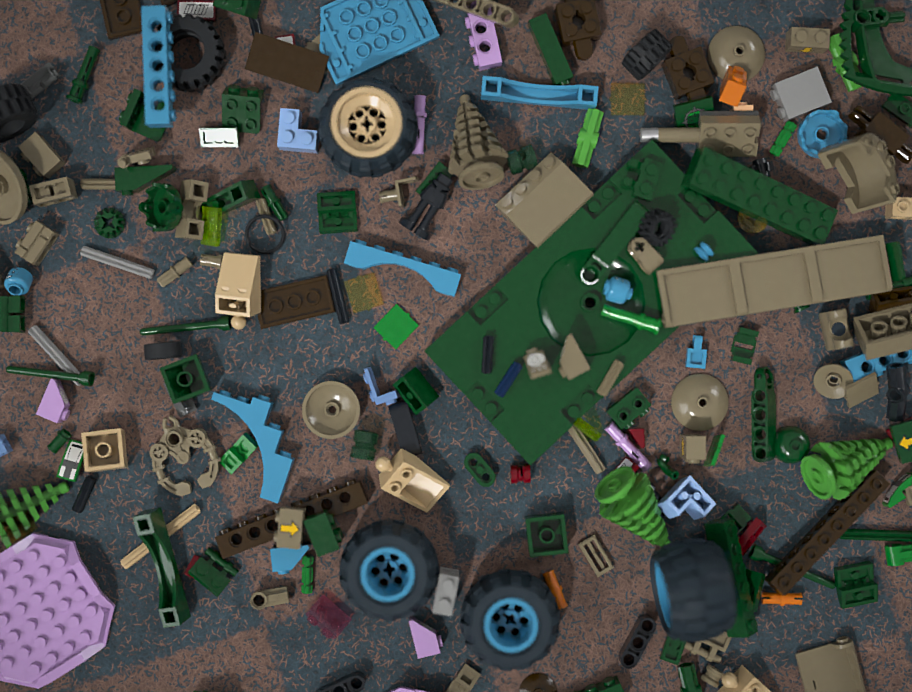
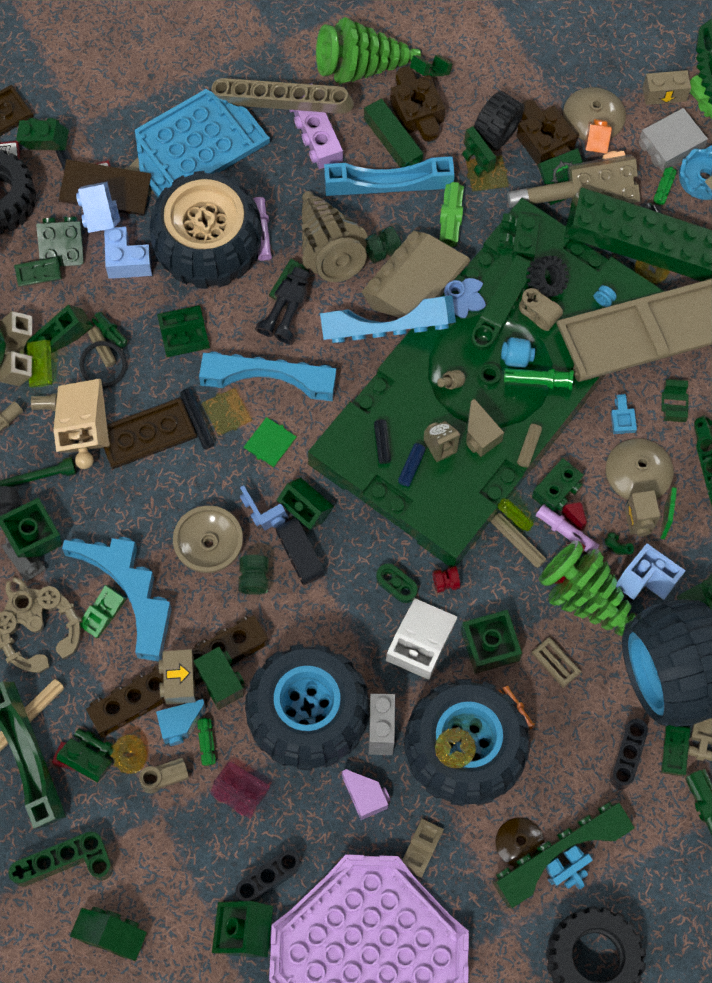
camera: 15 degrees left, 20 degrees down
tan slope [376,448,450,513] -> none
dark tan bracket [379,177,420,208] -> none
none -> dark green beam [8,832,113,887]
none -> light blue brick [76,182,120,233]
none -> clear yellow gear [111,735,147,774]
none -> arch [320,295,456,343]
none -> white slope [386,599,457,680]
none -> clear yellow gear [435,727,476,768]
none -> dark tan cylinder [437,370,466,389]
none -> medium blue plate [444,278,486,319]
none -> dark green plate [462,126,496,178]

